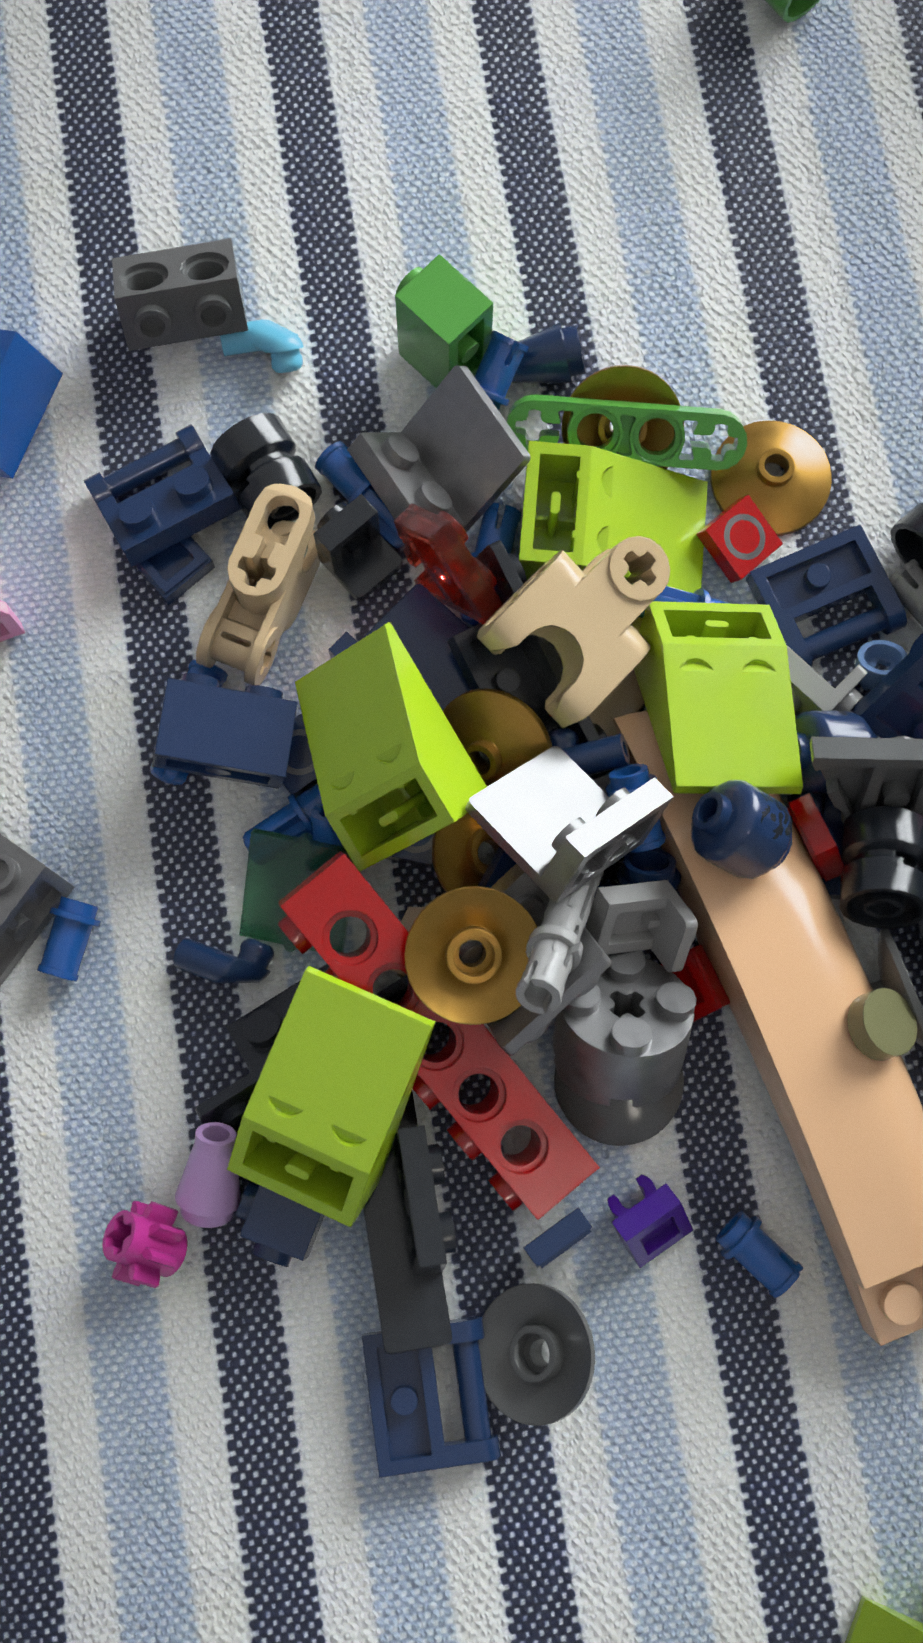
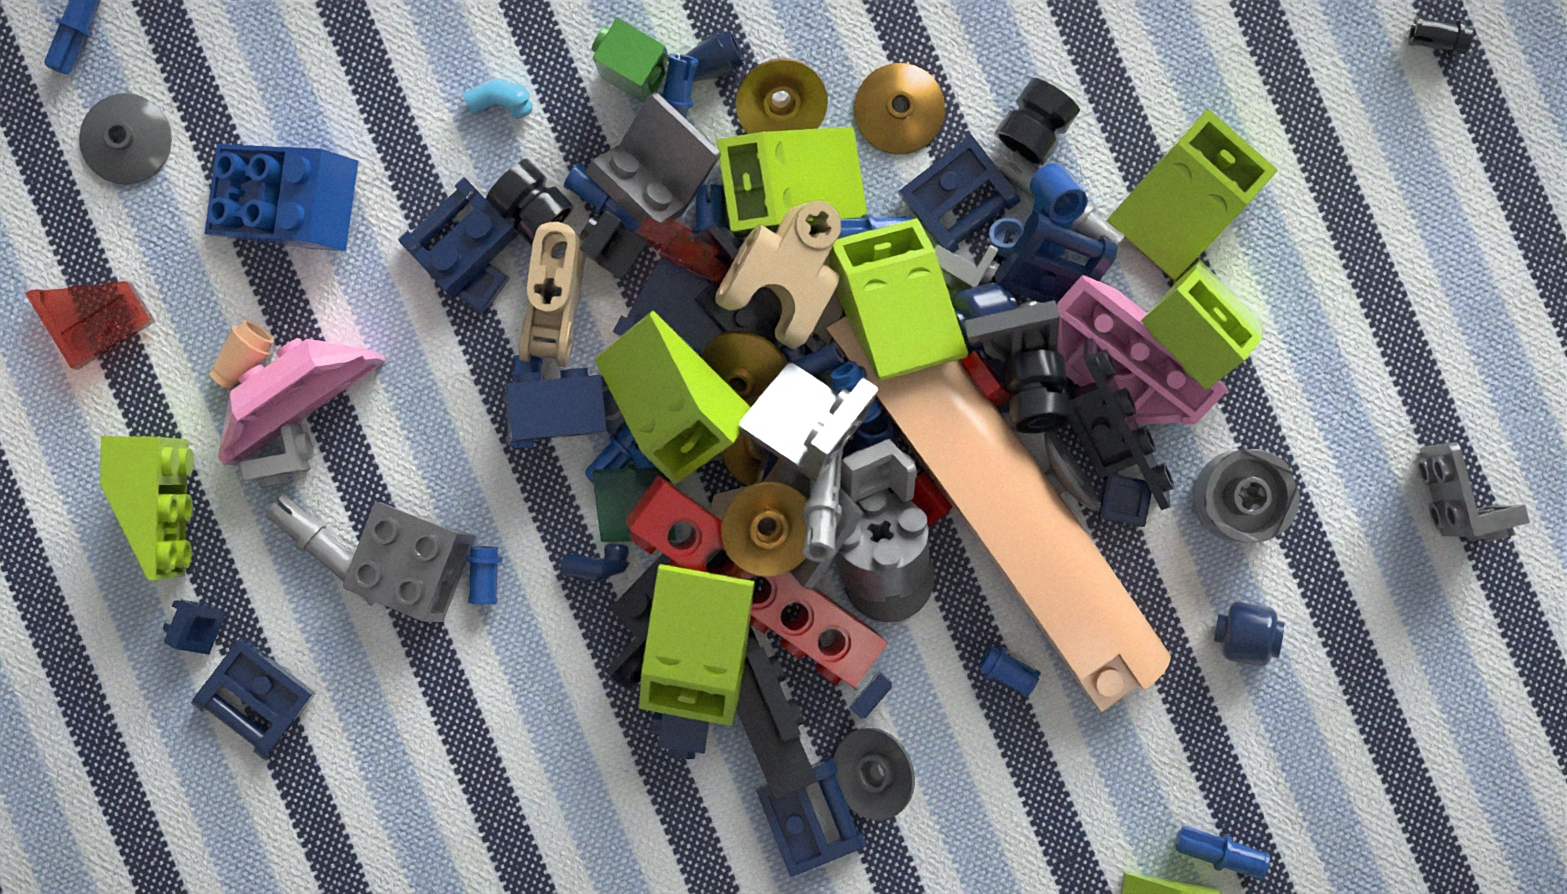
camera: 15 degrees left, 10 degrees up
dark pink gear [102,1200,188,1288] -> none
dark grey brick [112,238,248,351] -> none
lavender cone [175,1122,242,1228] -> none
bright green beam [506,394,747,471] -> none
dark purple tile [607,1174,693,1268] -> none
dark blue head [691,780,792,879] -> none
red tile [696,494,783,583] -> none
olive tile [847,988,917,1061] -> none

